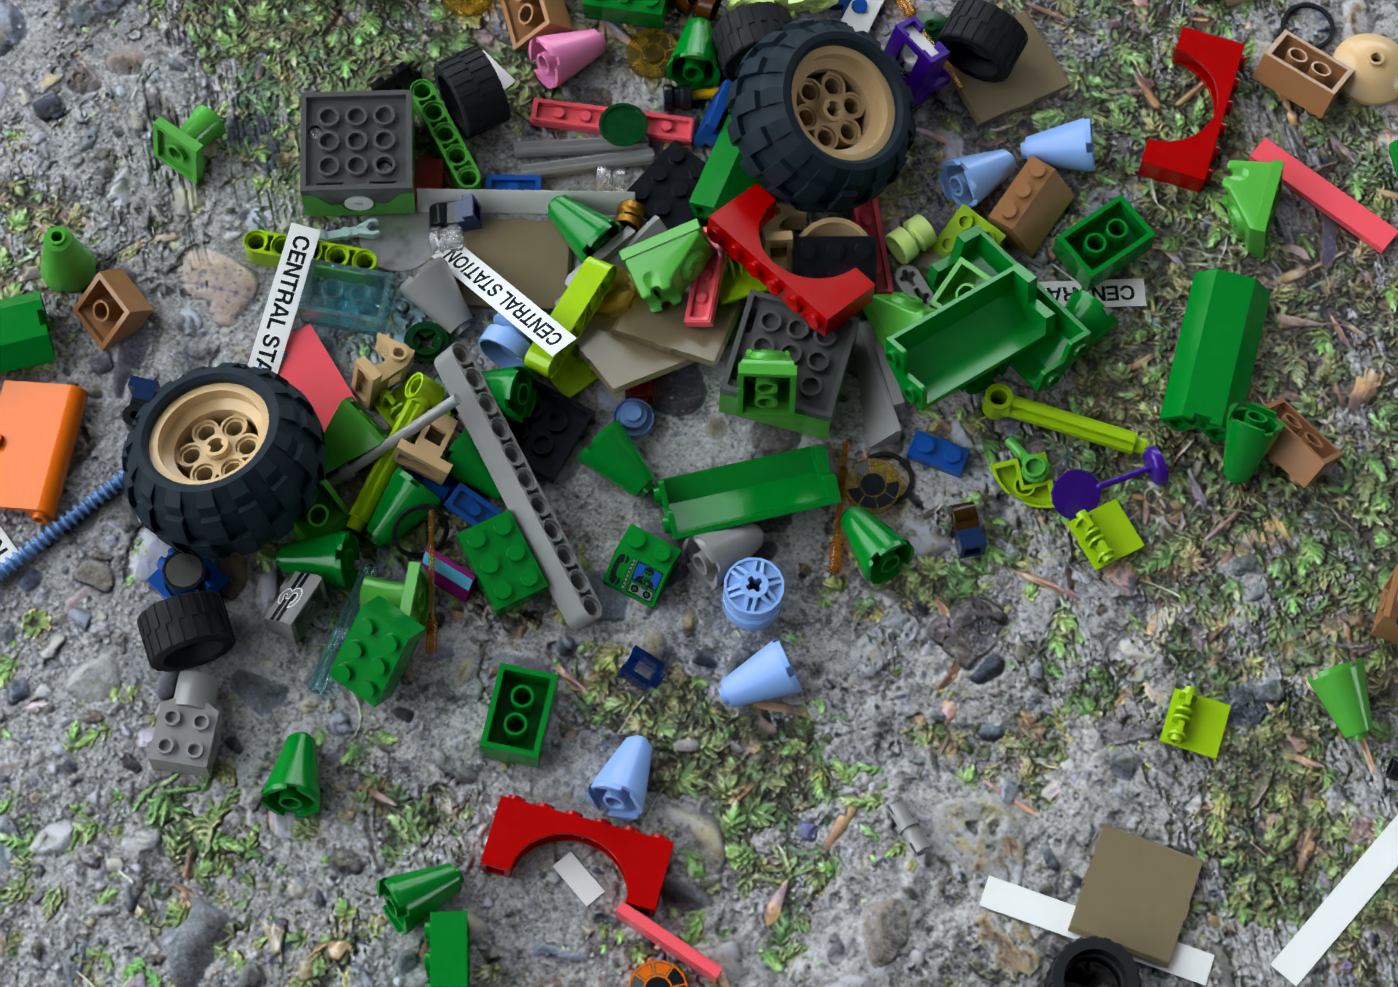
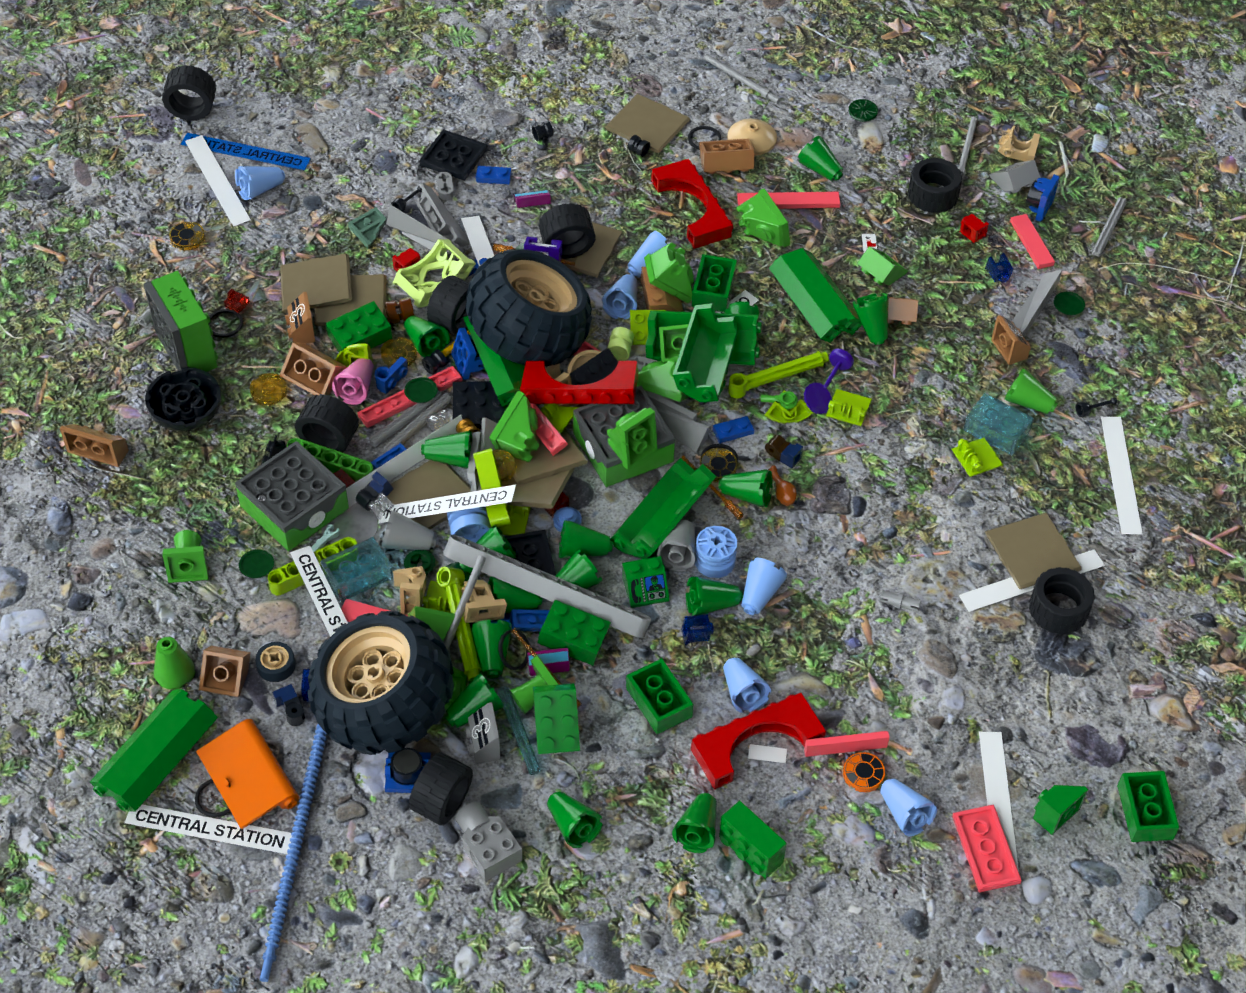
camera: 40 degrees left, 15 degrees down
none -> dark green piece [239,549,274,578]
none -> wheel [255,642,296,682]
none -> lime brick [335,344,373,367]
none -> blue plate [374,356,408,394]
none -> green cone [556,550,603,589]
none -> bright green piece [644,242,694,303]
none -> green cone [685,576,743,617]
none -> dark orange piece [768,465,797,506]
none -> slope [857,246,908,285]
none -> white sticker [862,234,877,253]
none -> clear light blue brick [964,393,1034,456]

